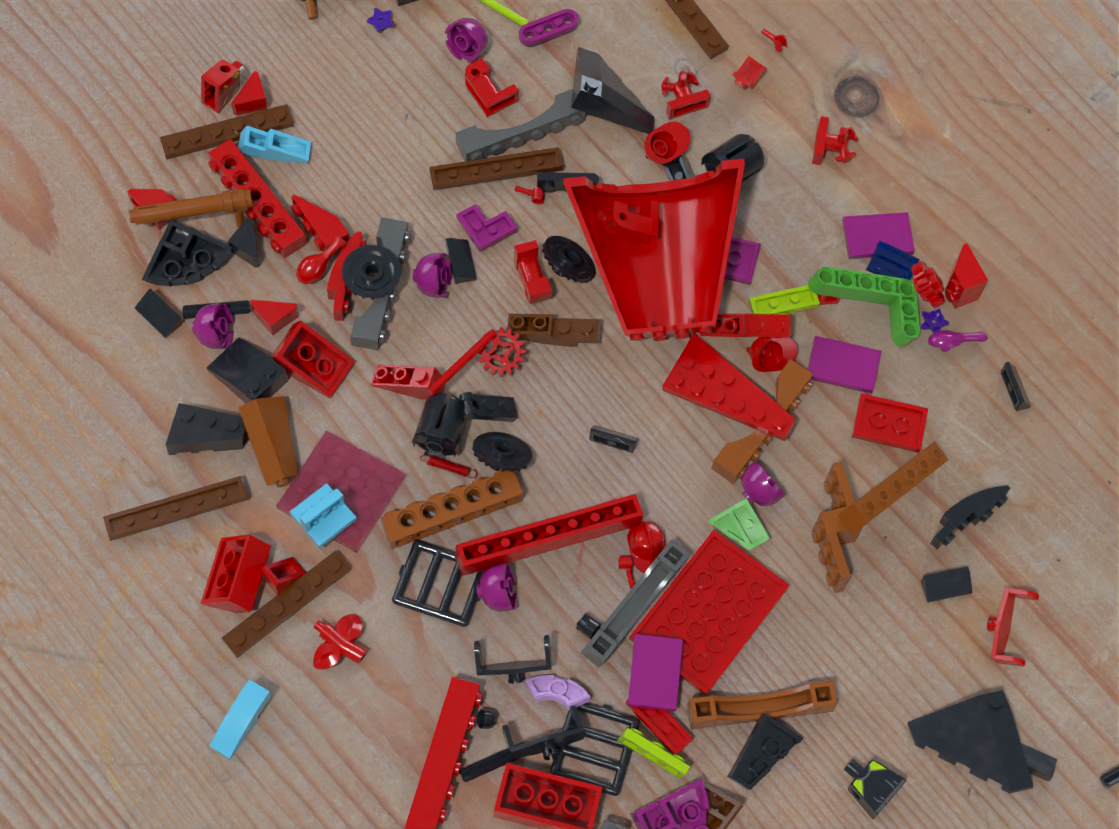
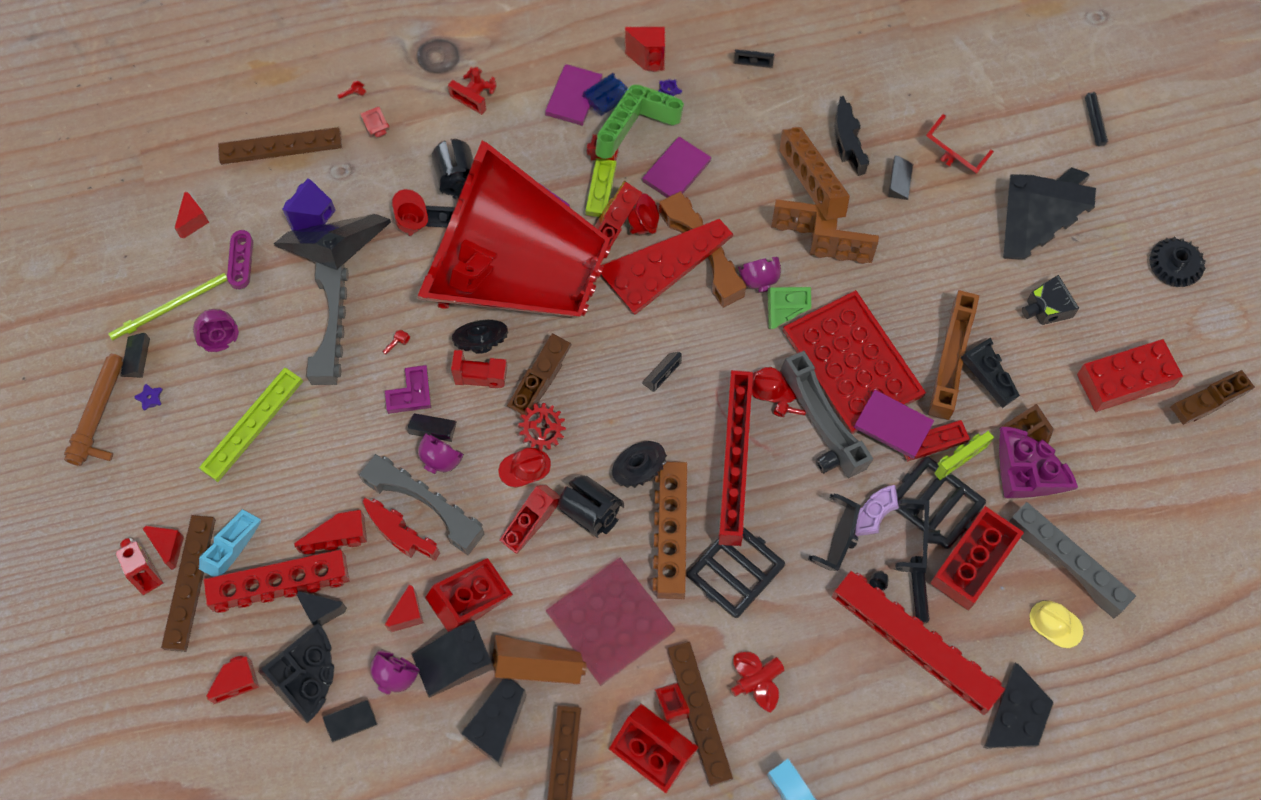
camera: 60 degrees left, 0 degrees up
dark orange cylinder [129,188,253,228] -> none
black axle [182,300,250,319] -> none
medium azure bracket [290,483,357,549] -> none
red piece [296,236,346,285] -> none
black gear [342,245,401,300] -> none
red piece [420,455,477,478] -> none
red bar [427,330,496,396] -> none
reddish brown plate [429,147,563,190] -> none
black plate [459,392,518,422] -> none
red piece [465,58,519,118] -> none
magenta cylinder [477,563,517,612] -> none
black plate [537,172,599,193] -> none
red piece [661,71,711,120] -> none
red plate [852,393,928,453] -> none
red gear [911,261,945,308] -> none
magenta piece [928,330,988,352] -> none
none -> lime plate [199,367,303,482]
none -> dark purple slope [282,178,336,230]
none -> red piece [498,448,551,487]

